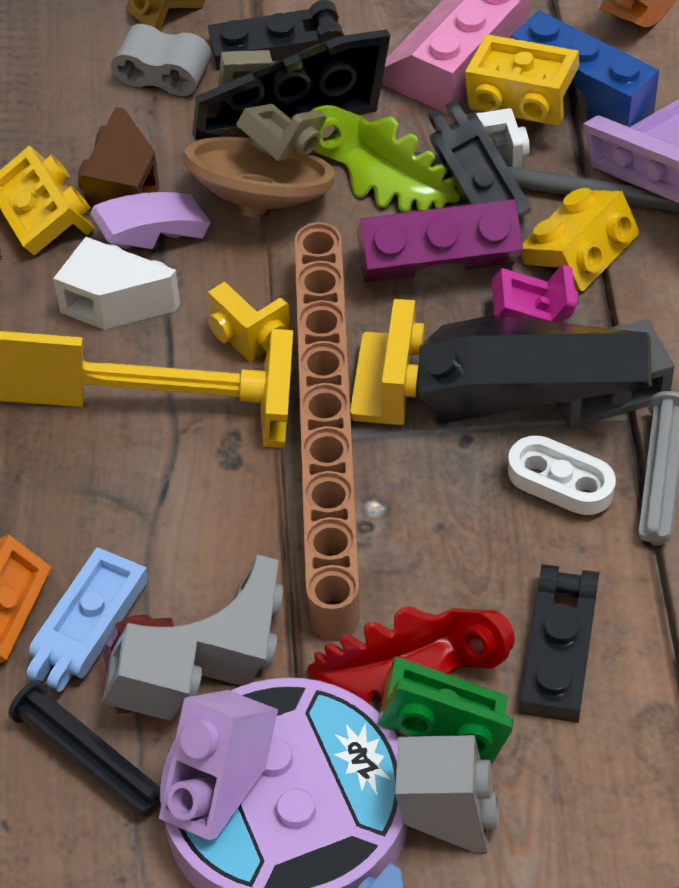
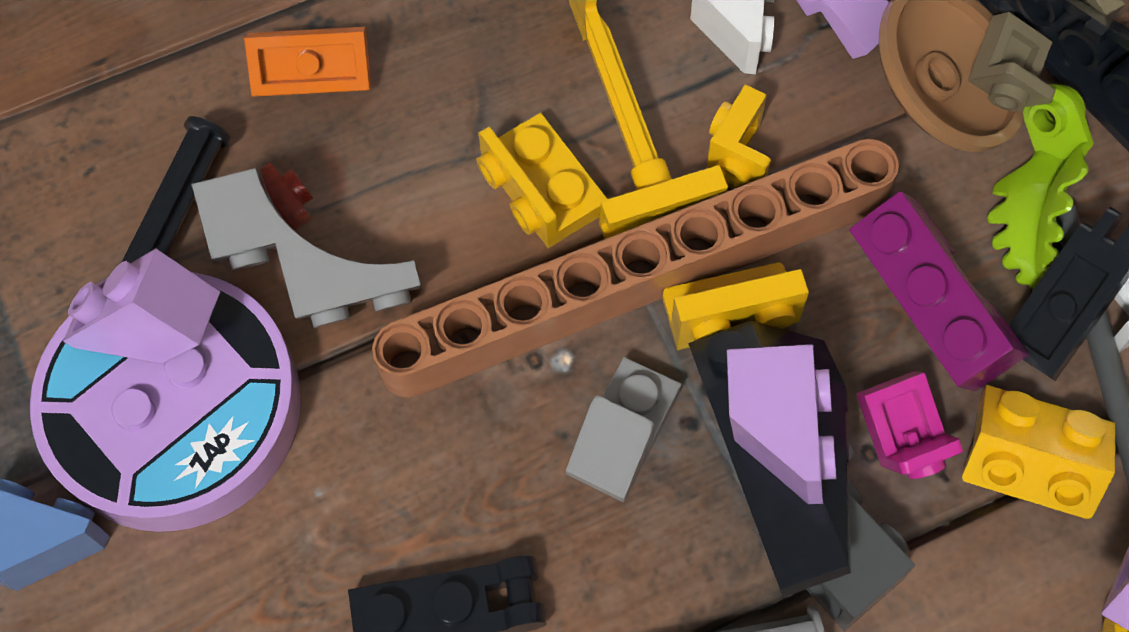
camera: 70 degrees right, 15 degrees up
light blue hinge [26,547,149,692] -> none
red plant [307,606,515,704] -> none
green bracket [377,656,514,764] -> none
light grey slope [395,735,499,853] -> none
white plate [508,436,616,515] -> none
none -> yellow bracket [476,112,607,249]
none -> light grey slope [566,357,682,503]
none -> lavender slope [727,345,836,504]

